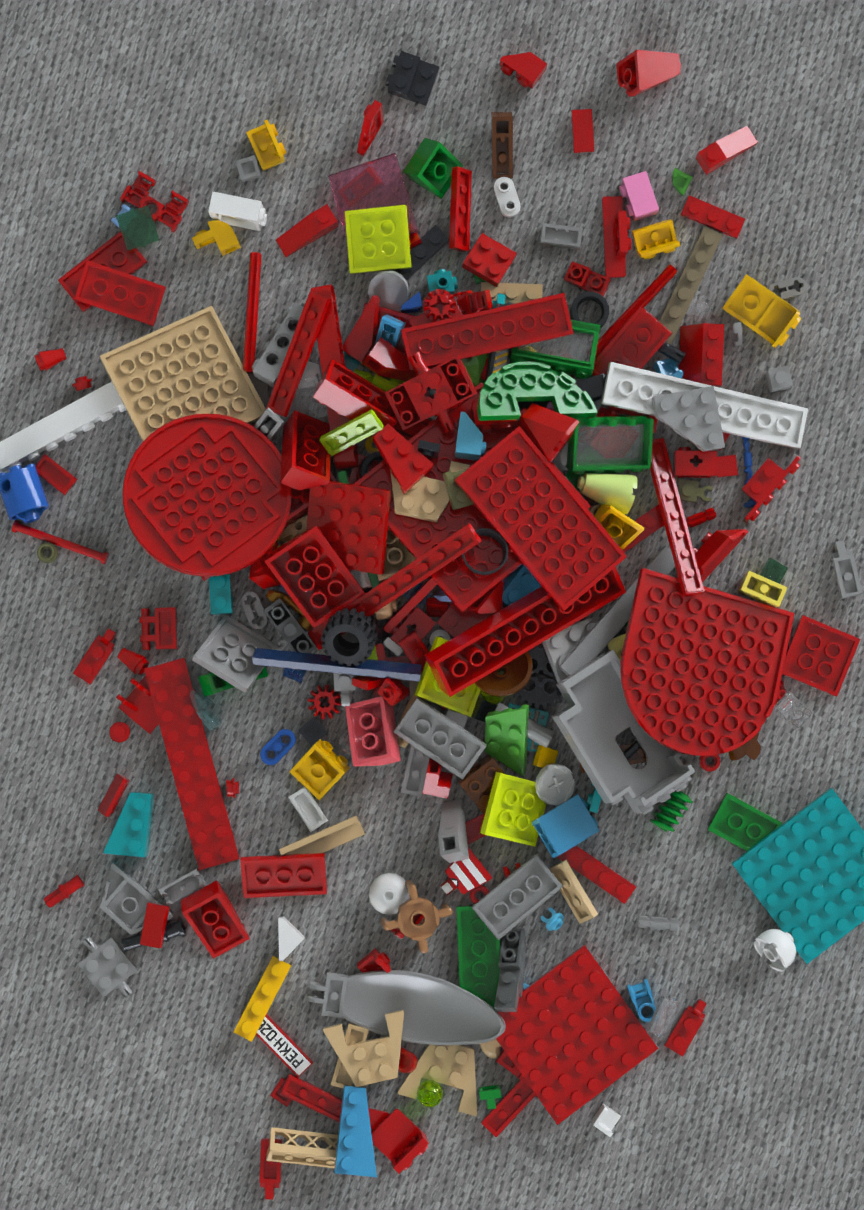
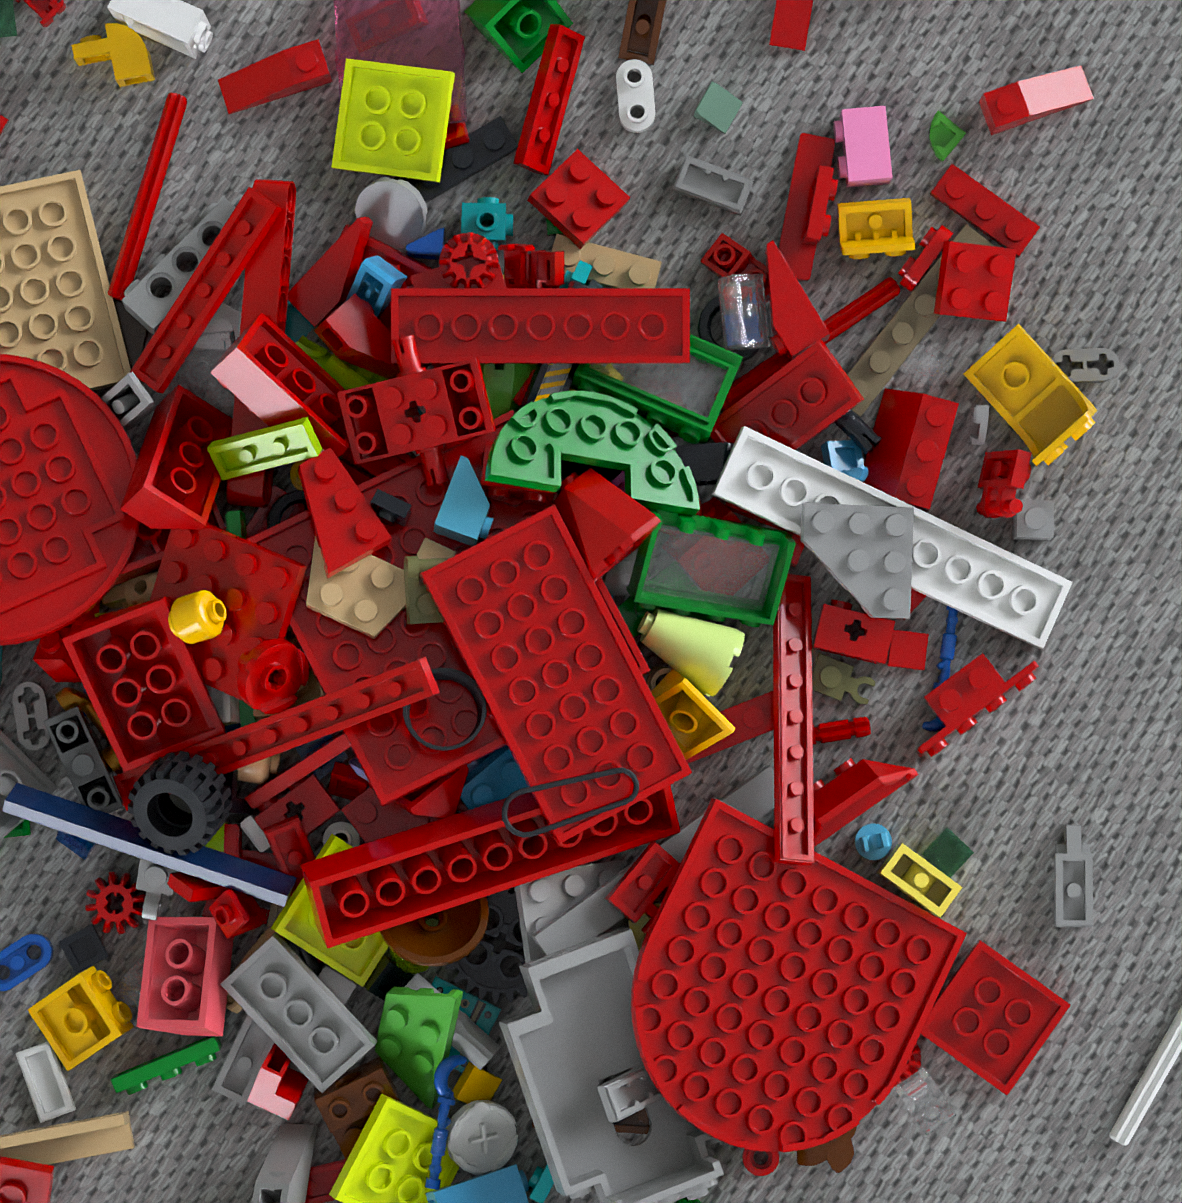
camera: 10 degrees right, 0 degrees up
none -> green plate [111,1036,222,1095]
none -> yellow head [168,590,227,644]
none -> red plate [237,638,309,714]
none -> blue piece [425,1055,467,1190]
none -> black piece [502,767,639,838]
none -> light grey plate [597,1064,664,1122]
none -> red plate [605,841,680,935]
none -> sand green slope [694,81,743,134]
none -> clear slope [718,274,770,351]
none -> red slope [765,240,830,362]
none -> medium azure plate [855,823,892,860]
none -> red plate [898,225,954,292]
none -> red plate [934,240,1017,322]
none -> red plate [976,449,1032,519]

